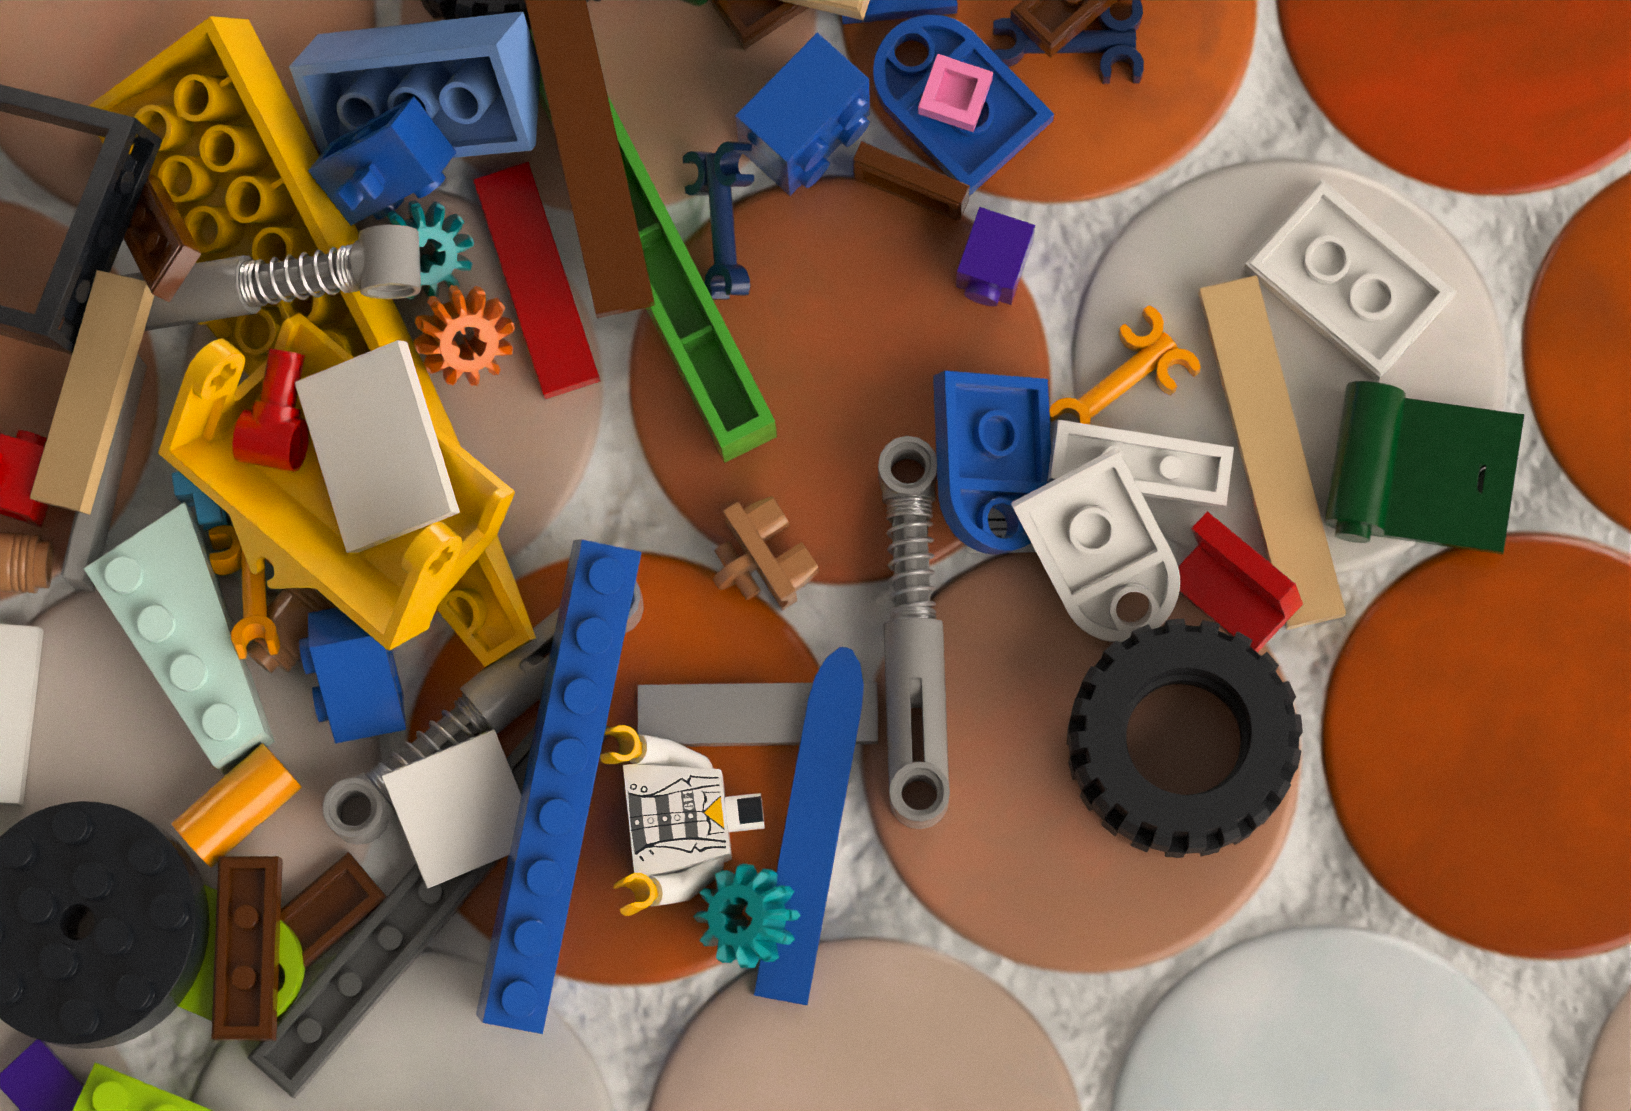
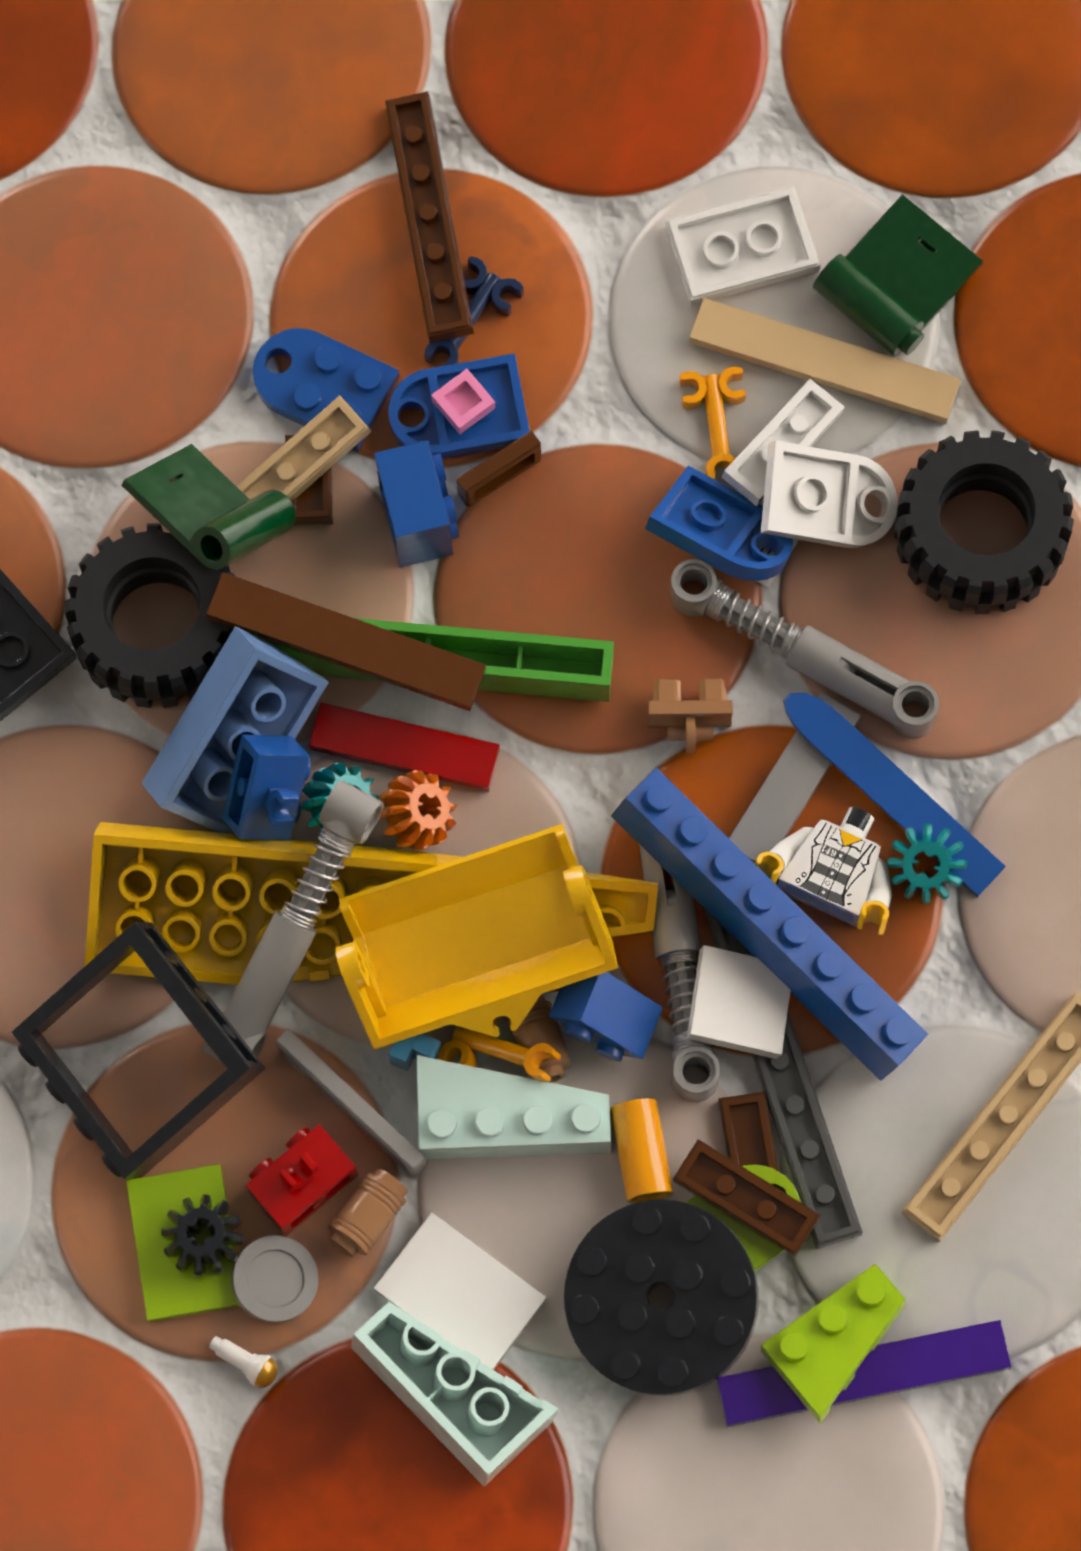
camera: 60 degrees left, 5 degrees down
tan tile [30,270,155,515] -> none
reddish brown tile [123,173,201,302] -> none
red pin [232,348,309,472] -> none
white tile [295,340,460,553] -> none
dark blue bar [682,141,754,300] -> none
dark purple brick [956,207,1036,306] -> none
red panel [1178,511,1303,653] -> none

